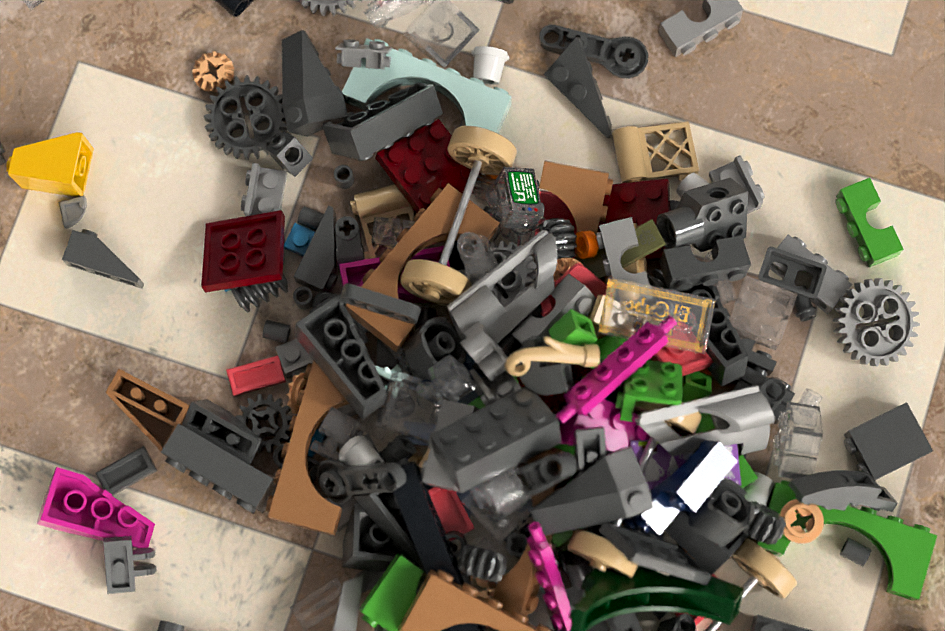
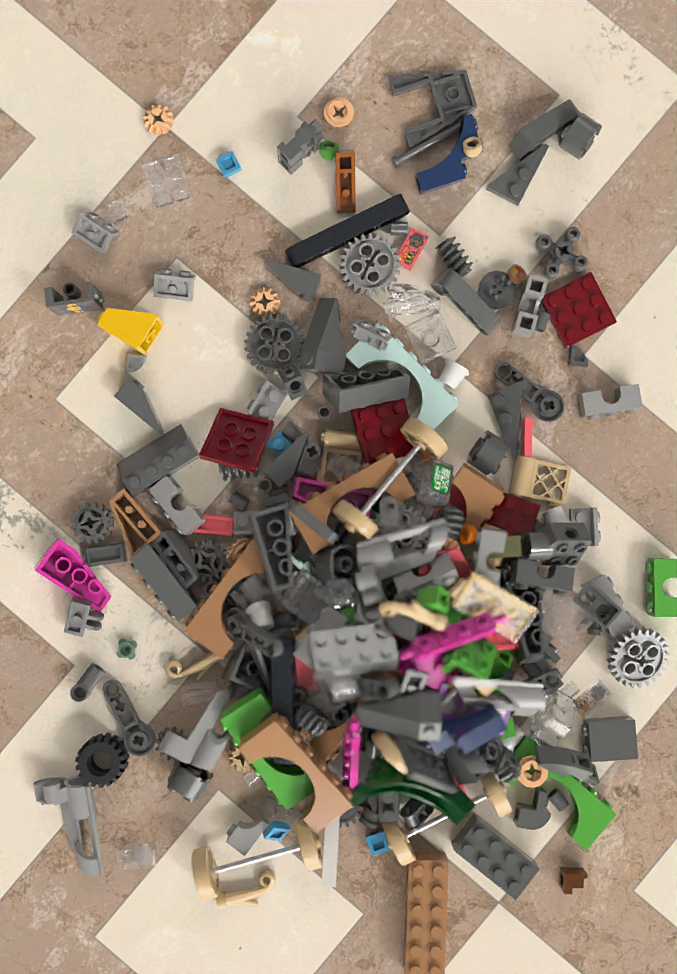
camera: 15 degrees right, 10 degrees up
none -> dark grey gear [70,502,114,544]
none -> dark grey slope [116,424,200,496]
none -> sand green plate [116,639,137,660]
none -> light grey arch [149,475,207,535]
none -> light grey bracket [154,268,196,301]
none -> tan plant [165,651,228,680]
none -> dark grey slope [265,259,321,302]
none -> dark grey brick [466,430,511,475]
none -> dark grey brick [513,787,551,830]
none -> coral tile [521,418,533,457]
none -> clear tile [570,679,613,720]

